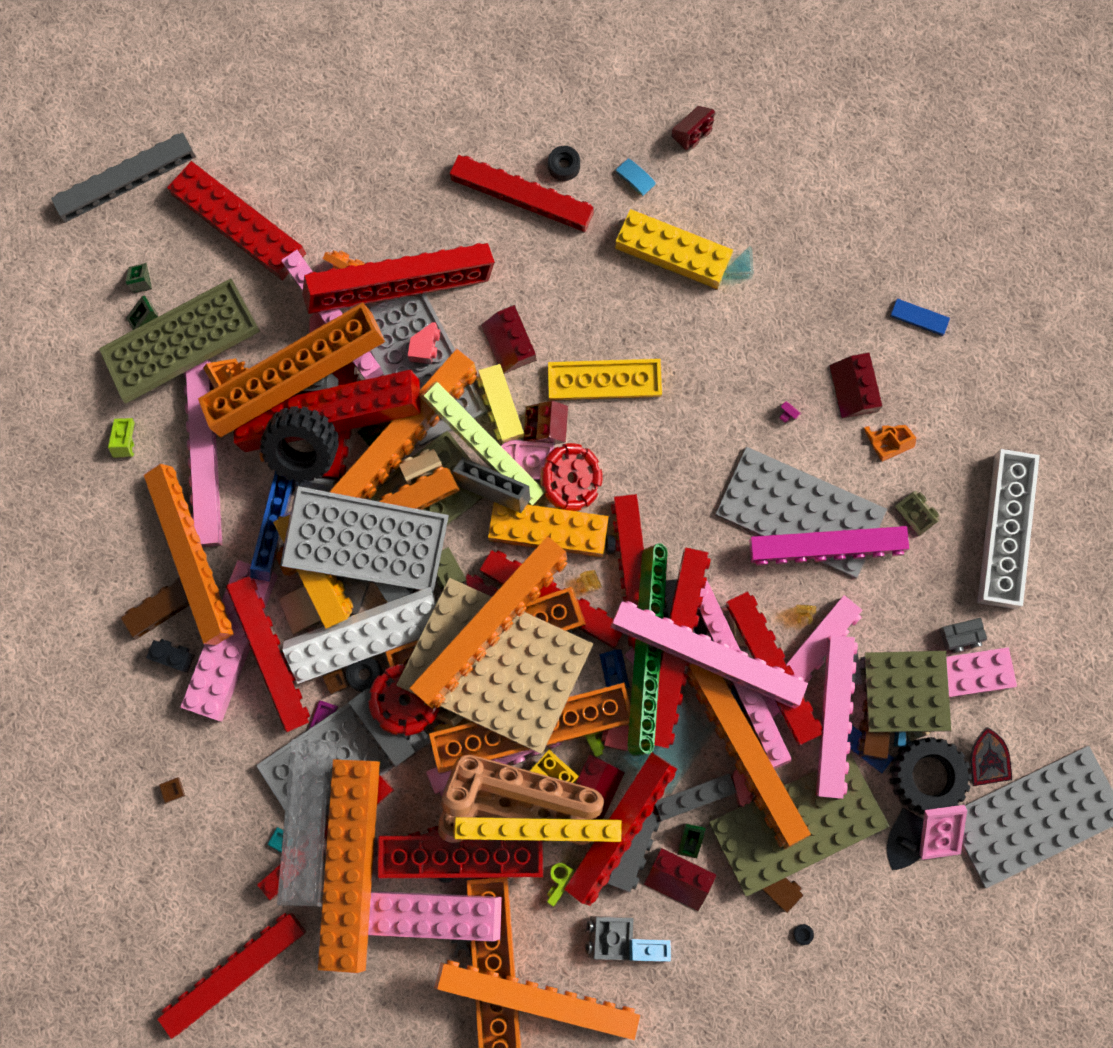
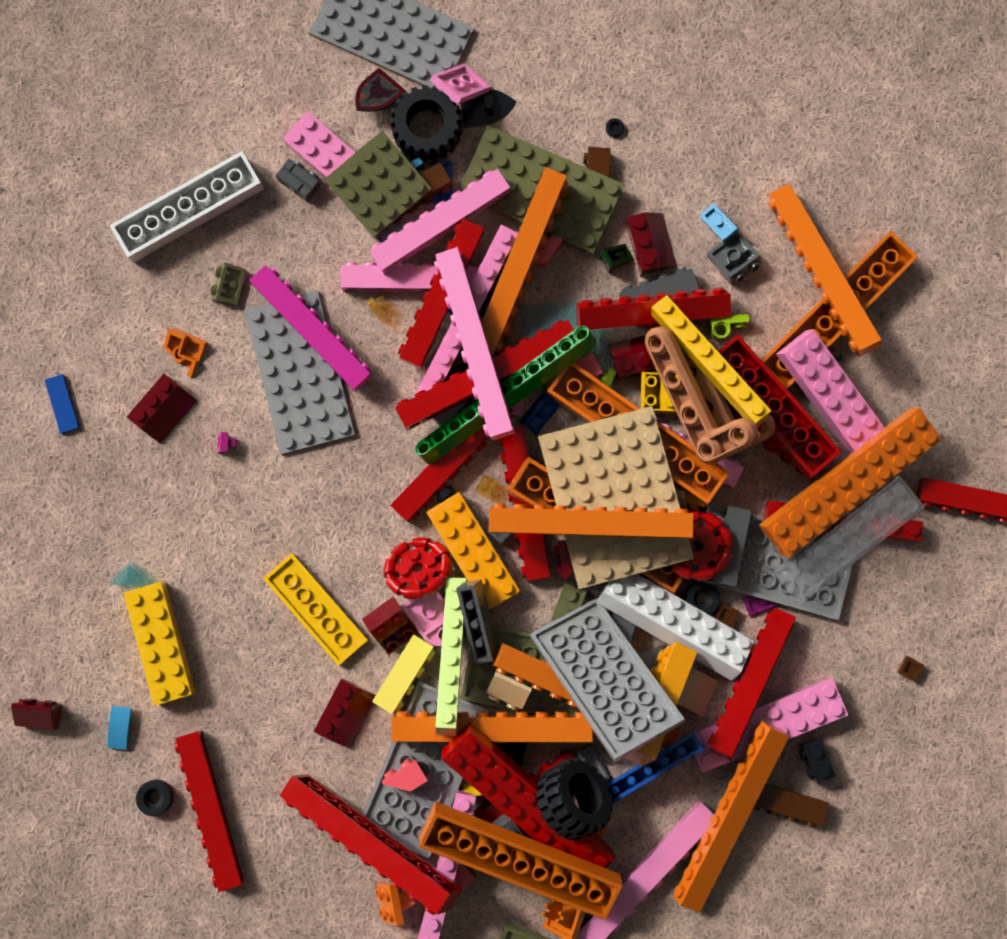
camera: 130 degrees left, 5 degrees up
teal tile [267,827,295,854] -> none
dark grey brick [655,774,737,821] -> none

